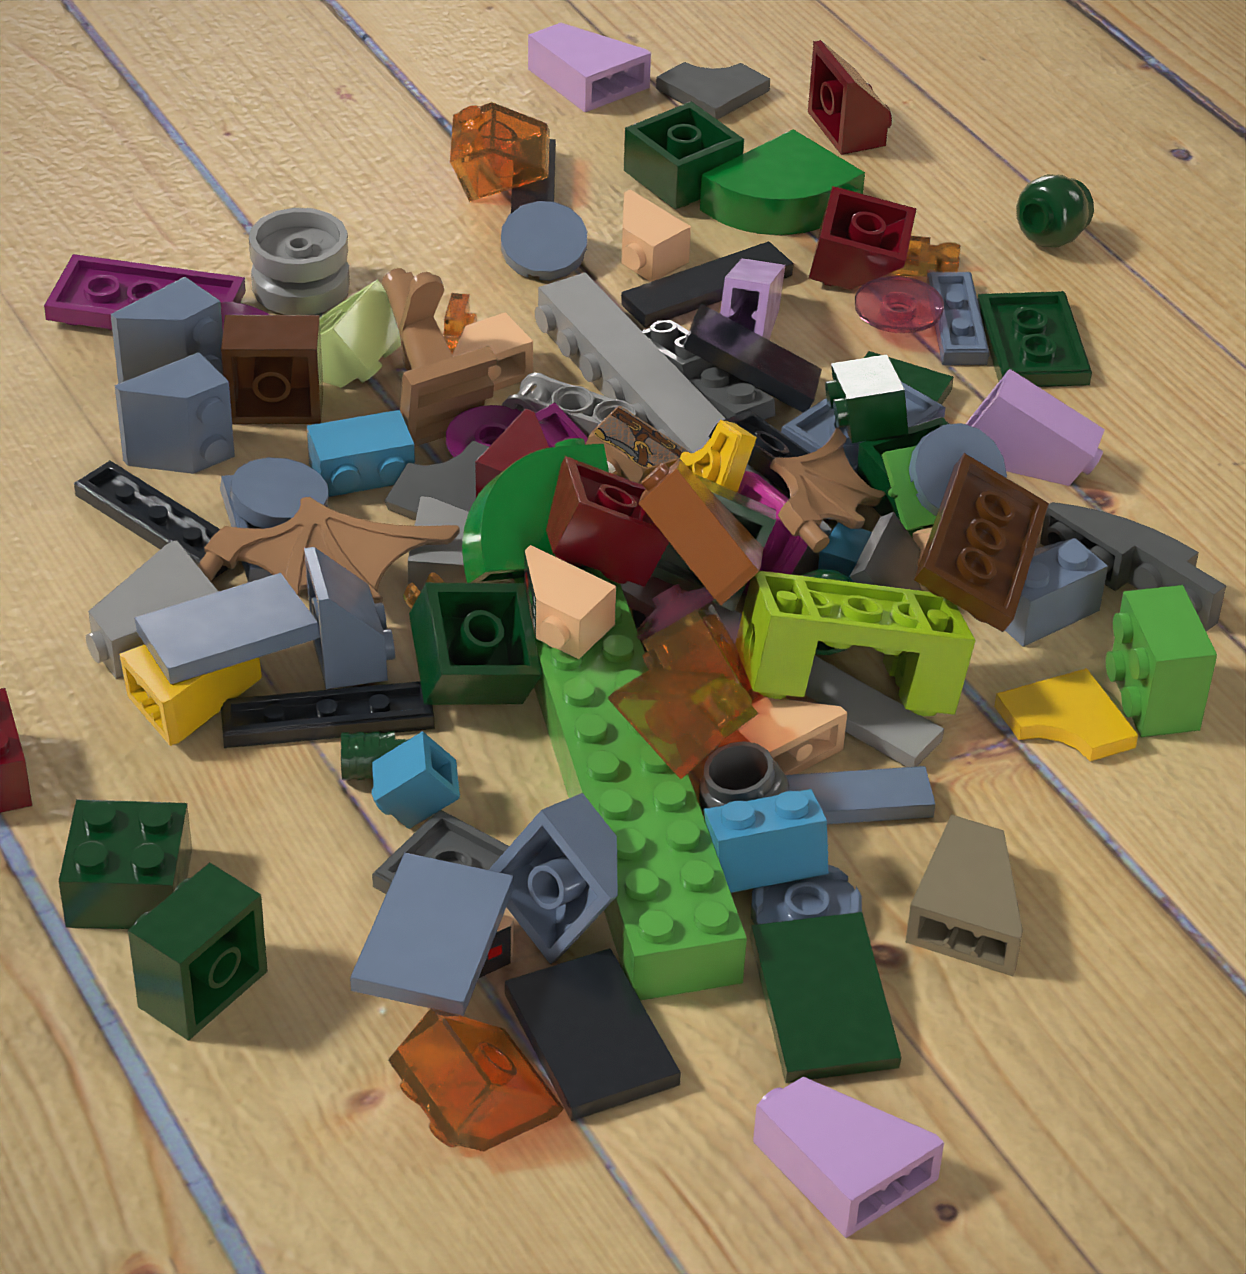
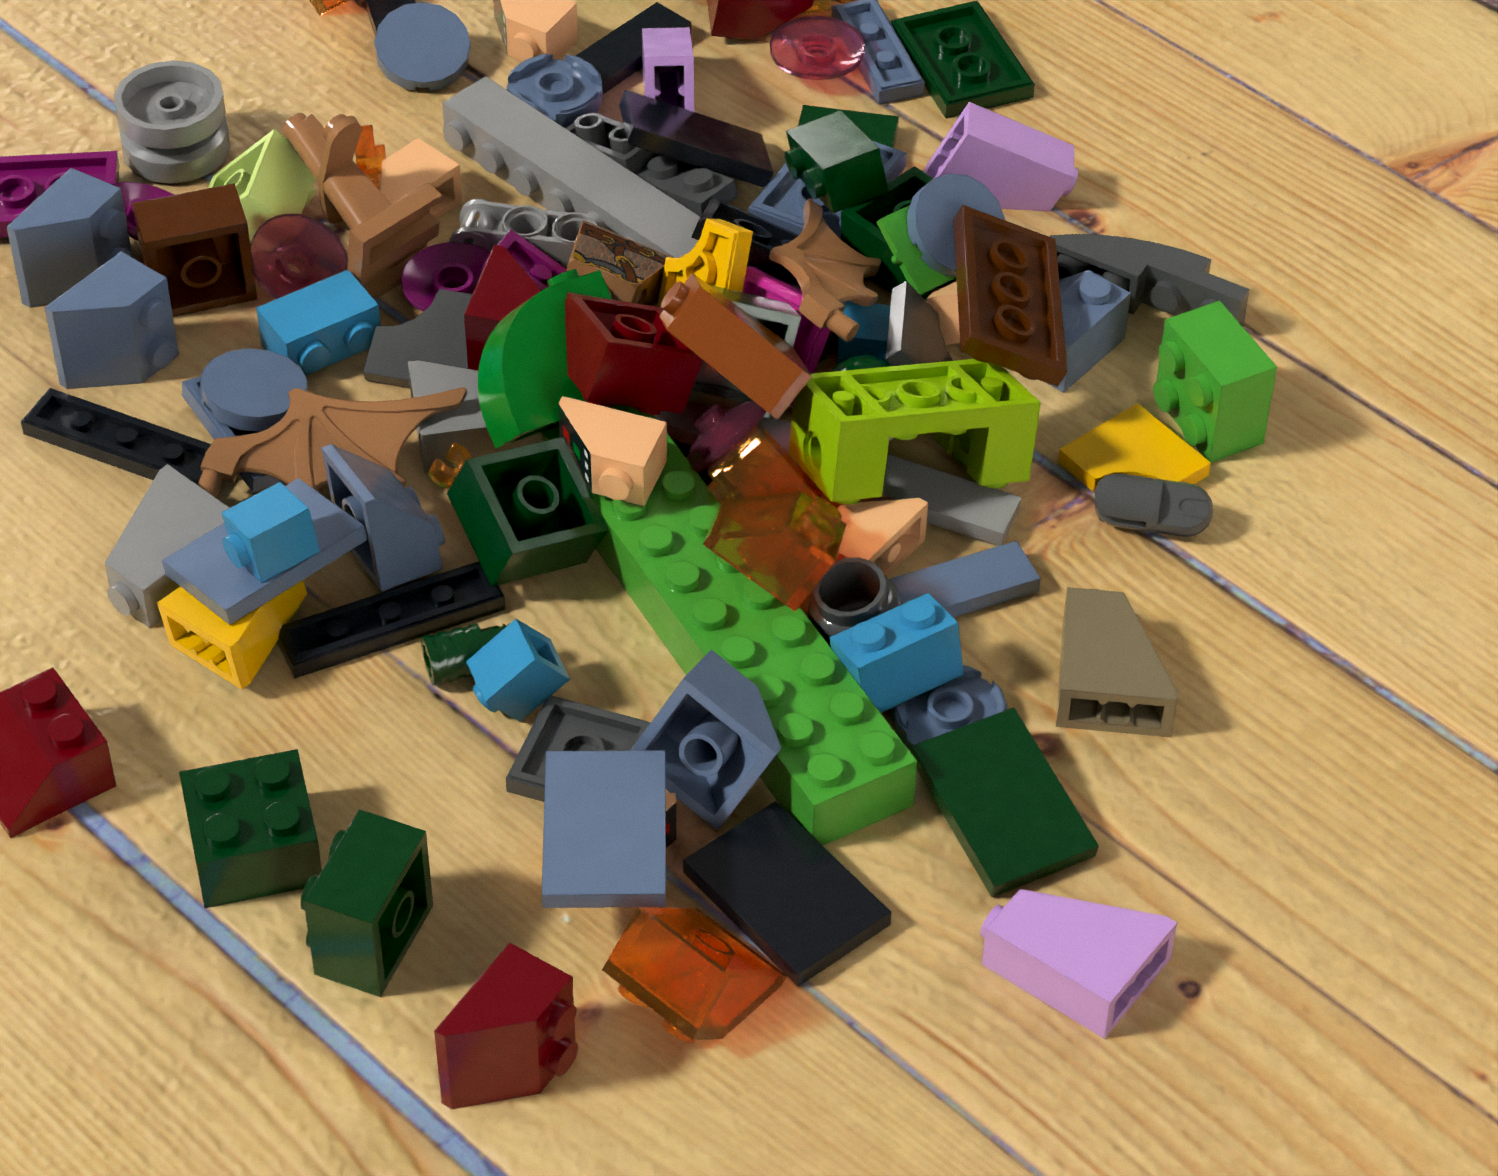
camera: 15 degrees left, 5 degrees up
none -> dark azure brick [221,482,320,583]
none -> clear pink dish [250,214,348,300]
none -> dark red slope [434,943,578,1109]
none -> sand blue tile [506,54,603,127]
none -> dark grey arm [1095,473,1213,537]

